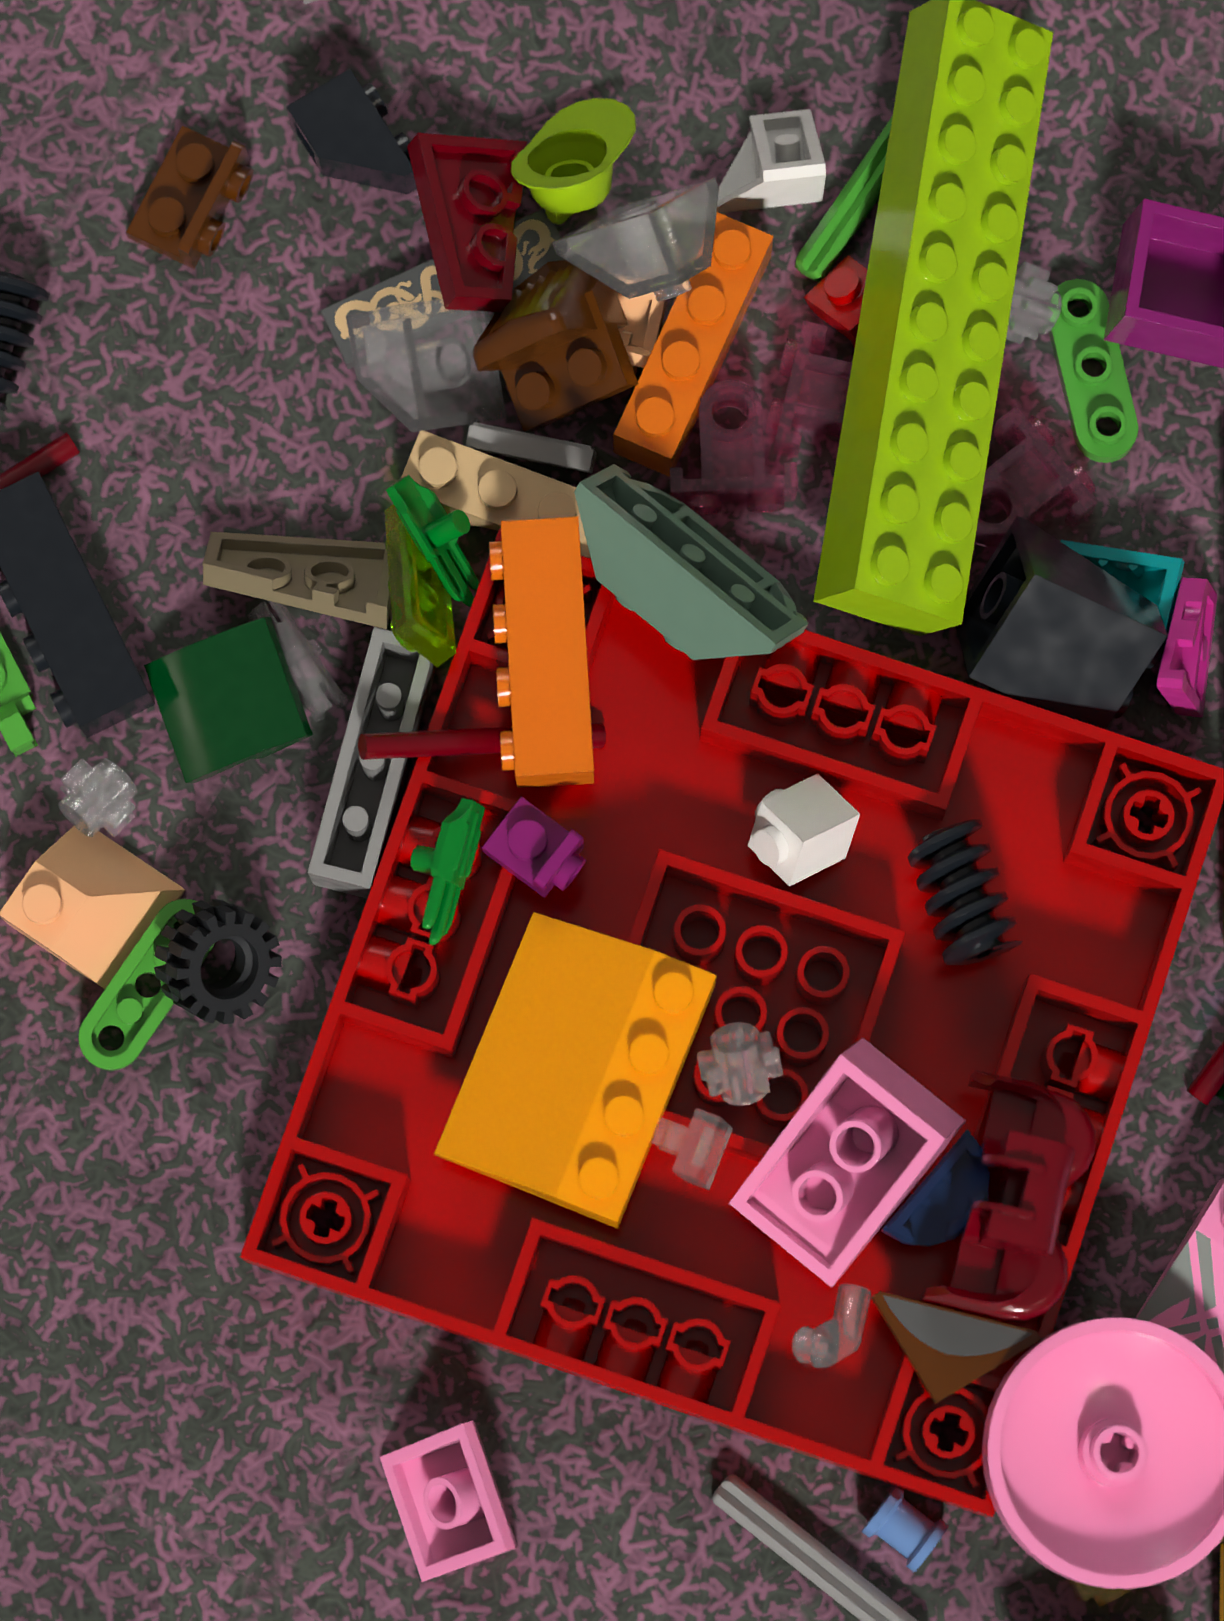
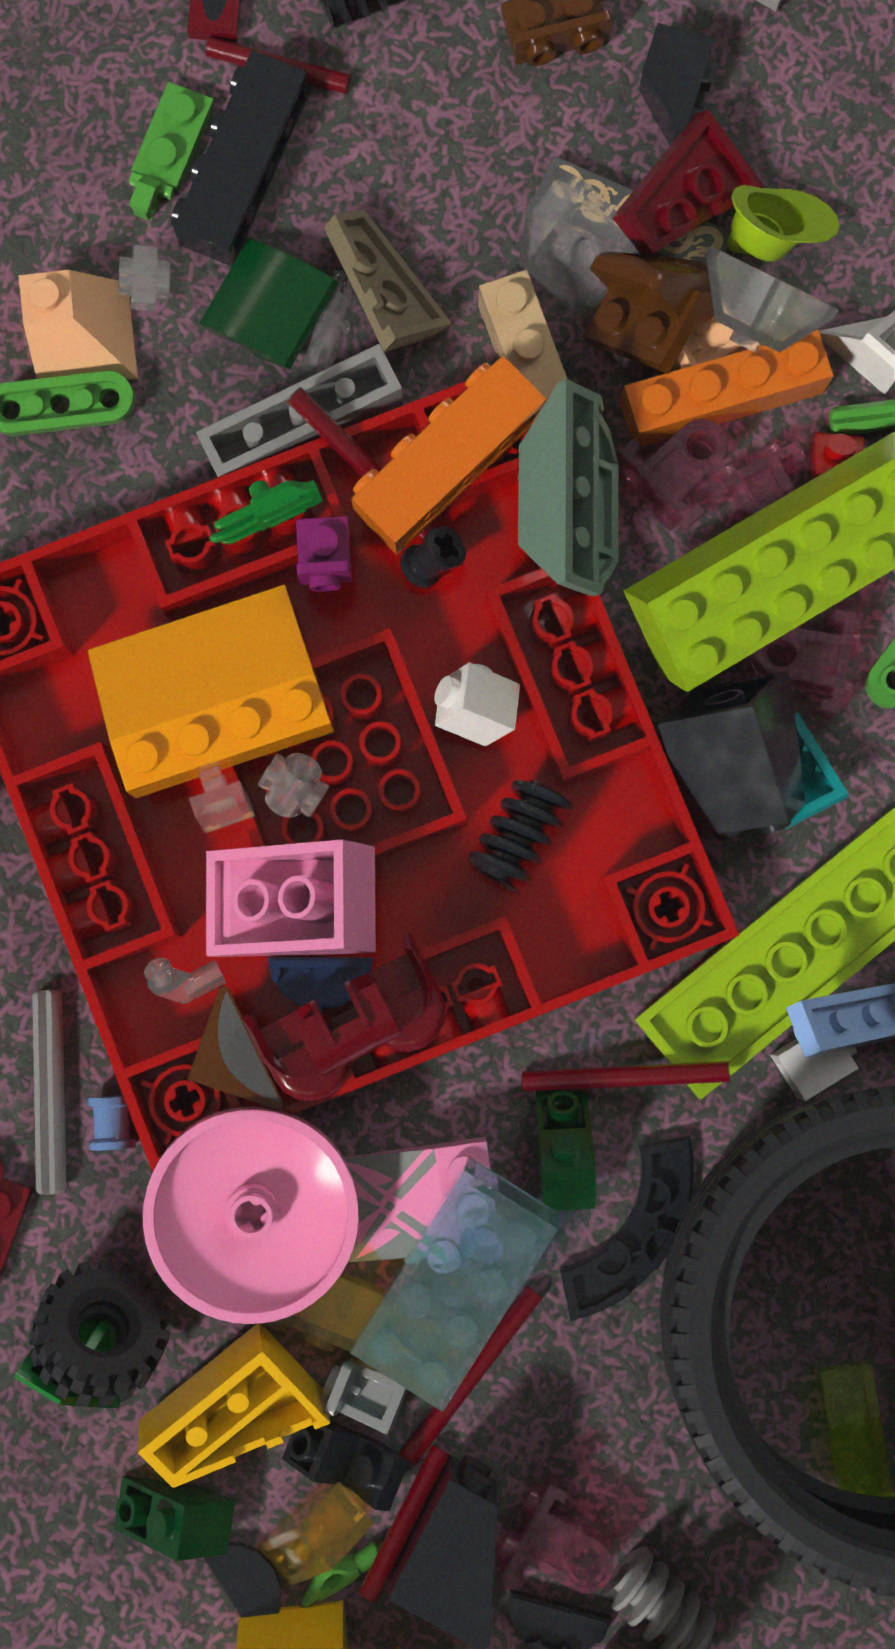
camera: 50 degrees right, 5 degrees up
black tyre [154,899,282,1024] -> none
clear neon green plate [384,504,456,667] -> none
green piece [385,475,479,607] -> none
light grey tile [466,422,597,474] -> none
dark pink wing [1156,577,1218,718] -> none
none -> black bush [400,526,466,588]

